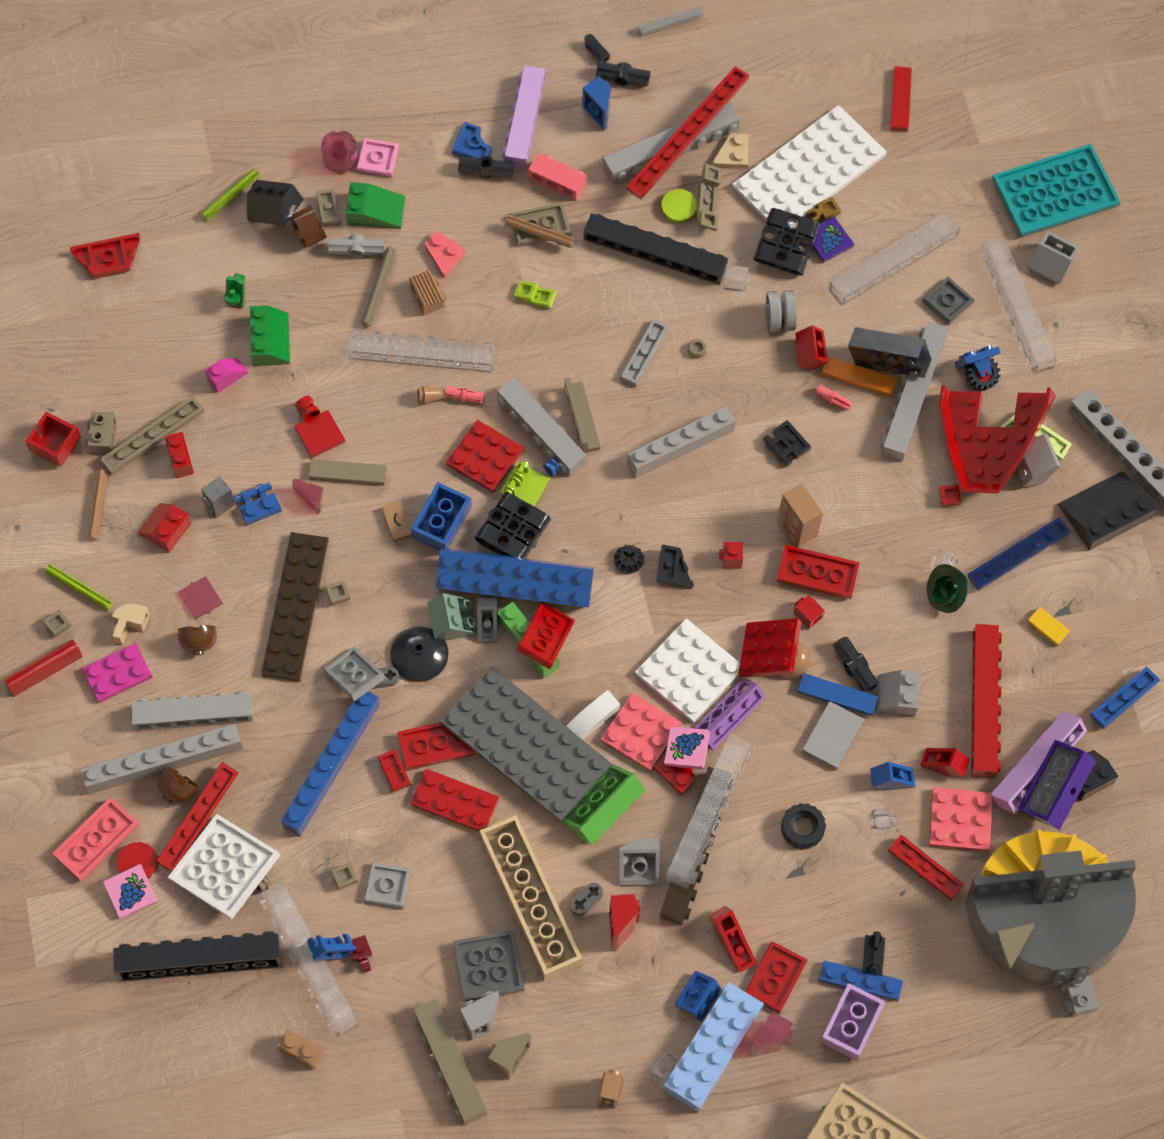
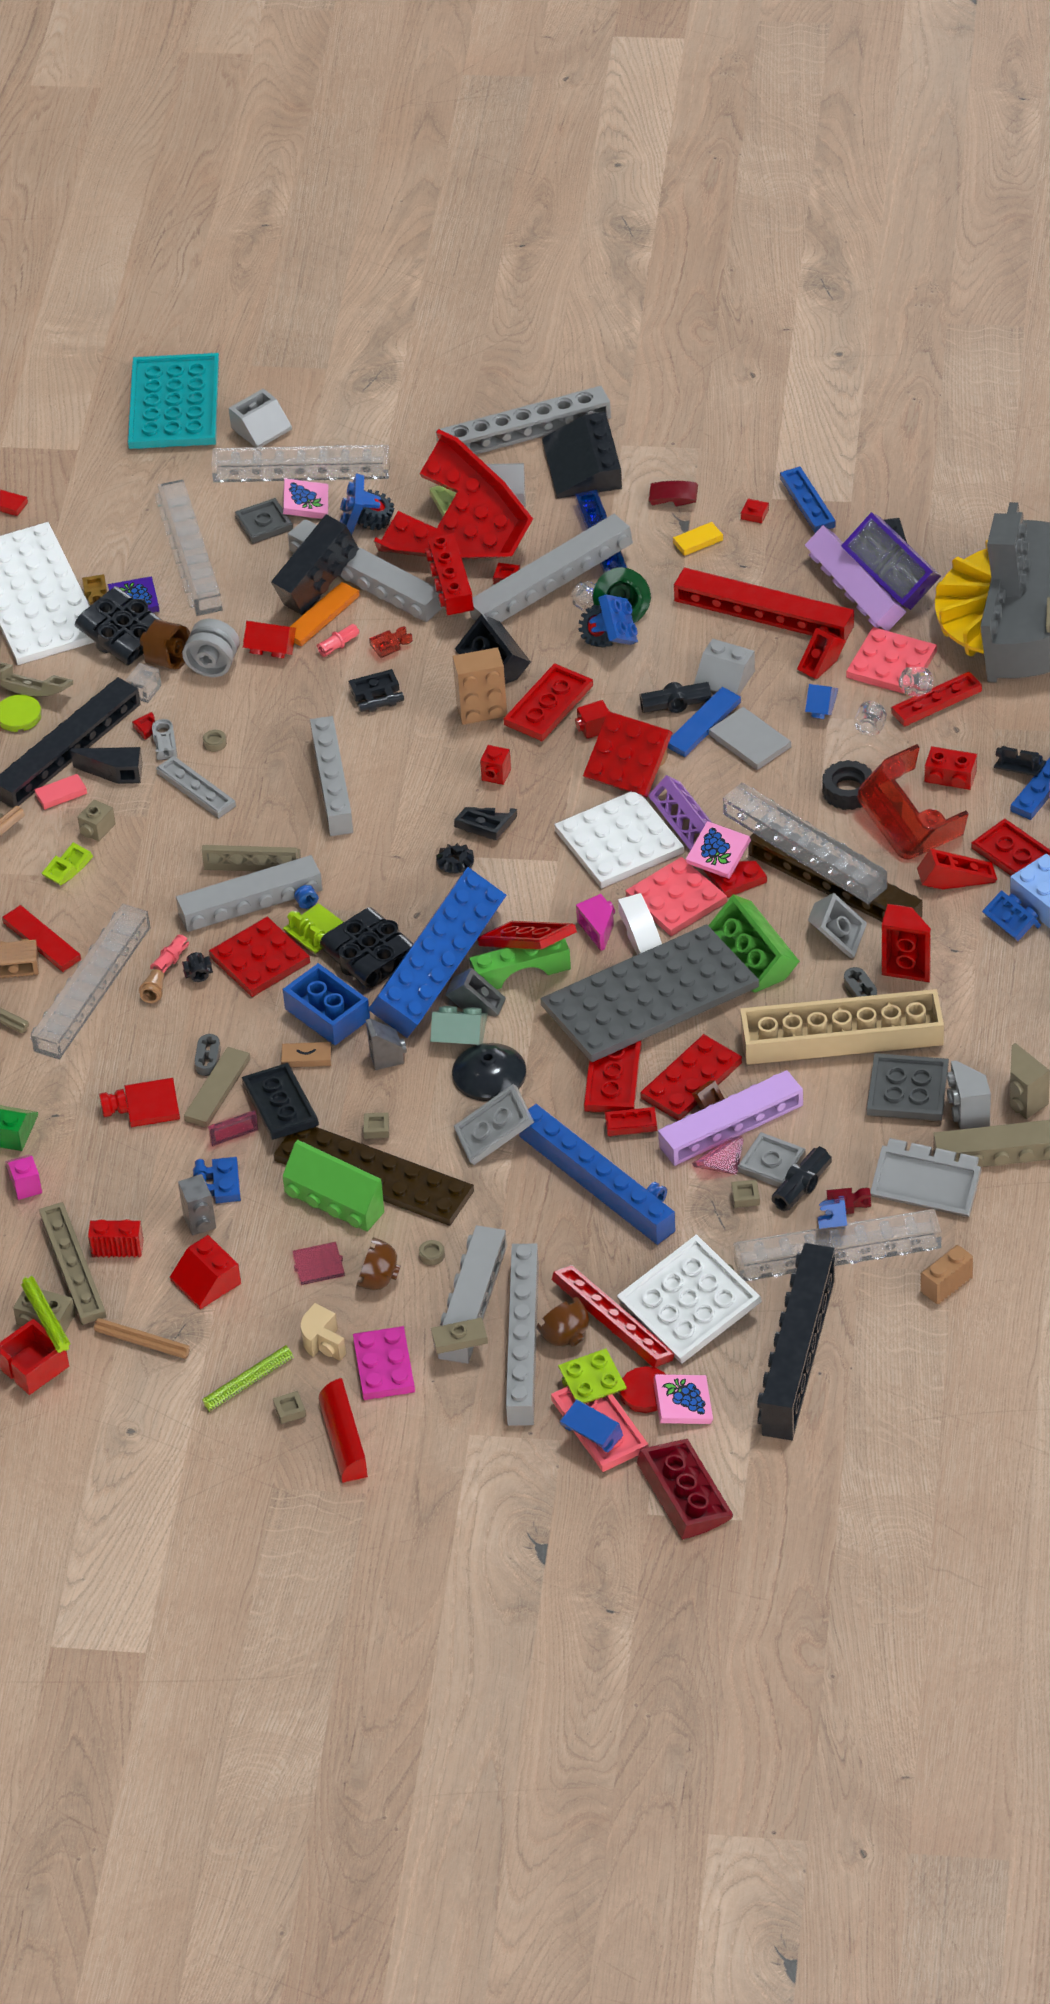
camera: 65 degrees left, 20 degrees down
none -> red tile [2,905,81,972]
none -> lime axle [21,1275,71,1353]
none -> coral tile [35,774,87,810]
none -> black slope [71,747,143,784]
none -> dark tan brick [78,799,115,841]
none -> red tile [132,712,155,740]
none -> reddish brown brick [140,619,190,669]
none -> light grey piece [152,719,177,760]
none -> black gear [182,952,213,982]
none -> dark grey beam [195,1034,221,1076]
none -> black tile [242,1063,319,1140]
none -> bright pink tile [283,479,328,519]
none -> bright green slope [283,1140,385,1232]
none -> flat silver slope [366,1019,407,1070]
none -> clear red plate [369,626,413,658]
none -> dark tan tile [419,1240,445,1265]
none -> red brick [425,534,474,616]
none -> dark tan plate [431,1317,488,1354]
none -> black slope [455,614,531,684]
none -> light grey brick [470,513,633,622]
none -> lime hinge [558,1348,627,1404]
none -> blue hinge [560,1399,623,1453]
none -> dark pink slope [576,894,615,951]
none -> blue plate [578,594,638,648]
none -> dark red slope [637,1438,734,1540]
none -> blue bush [647,1182,667,1202]
none -> dark red slope [648,481,698,507]
none -> lavender brick [658,1070,803,1166]
none -> reddish brown plate [692,1080,725,1110]
none -> clear pink slope [692,1136,744,1175]
none -> red plate [741,498,769,524]
none -> black piece [772,1146,832,1212]
none -> clear red windscreen [857,744,969,859]
none -> light grey hinge [870,1138,982,1218]
none -> clear head [899,666,934,697]
none -> red brick [924,746,977,790]

